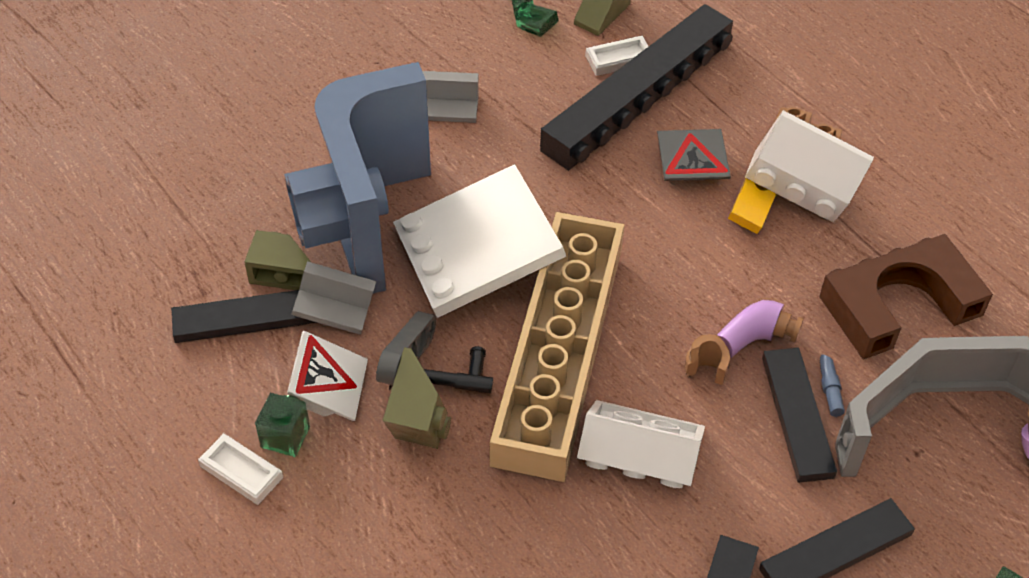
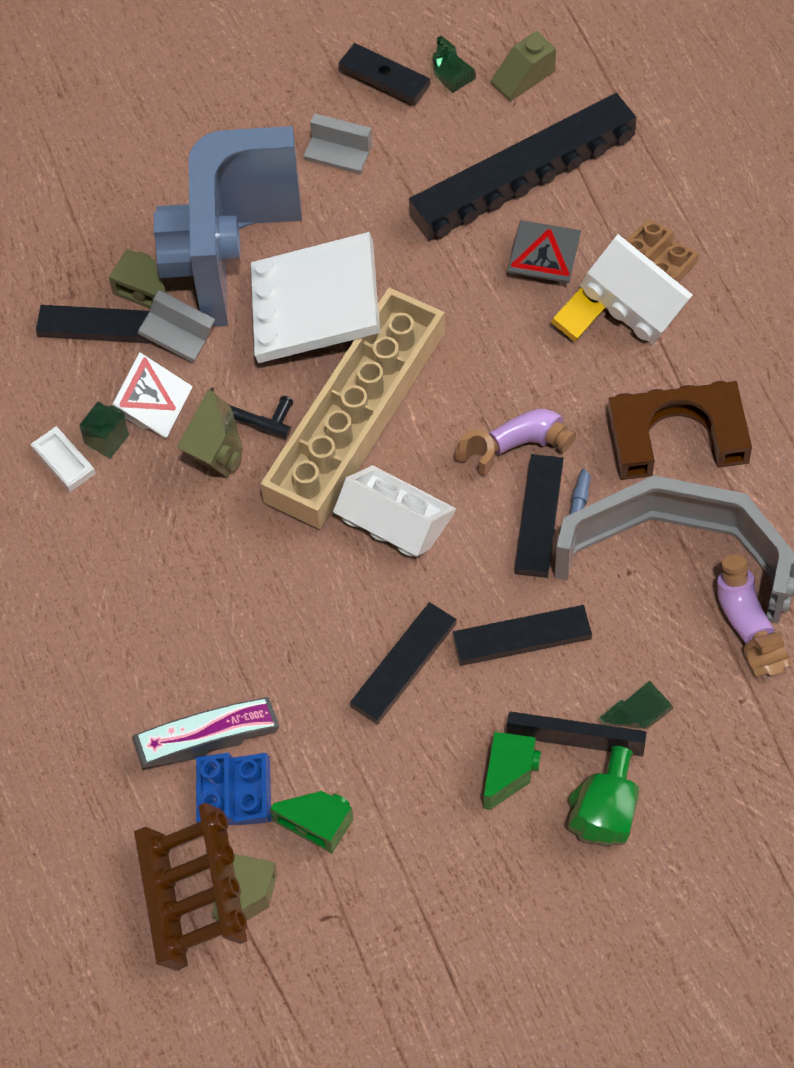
camera: 20 degrees right, 10 degrees up
dark grey beam [376,311,437,386] -> none
white tile [585,36,649,76] -> none
none -> black tile [339,42,430,105]

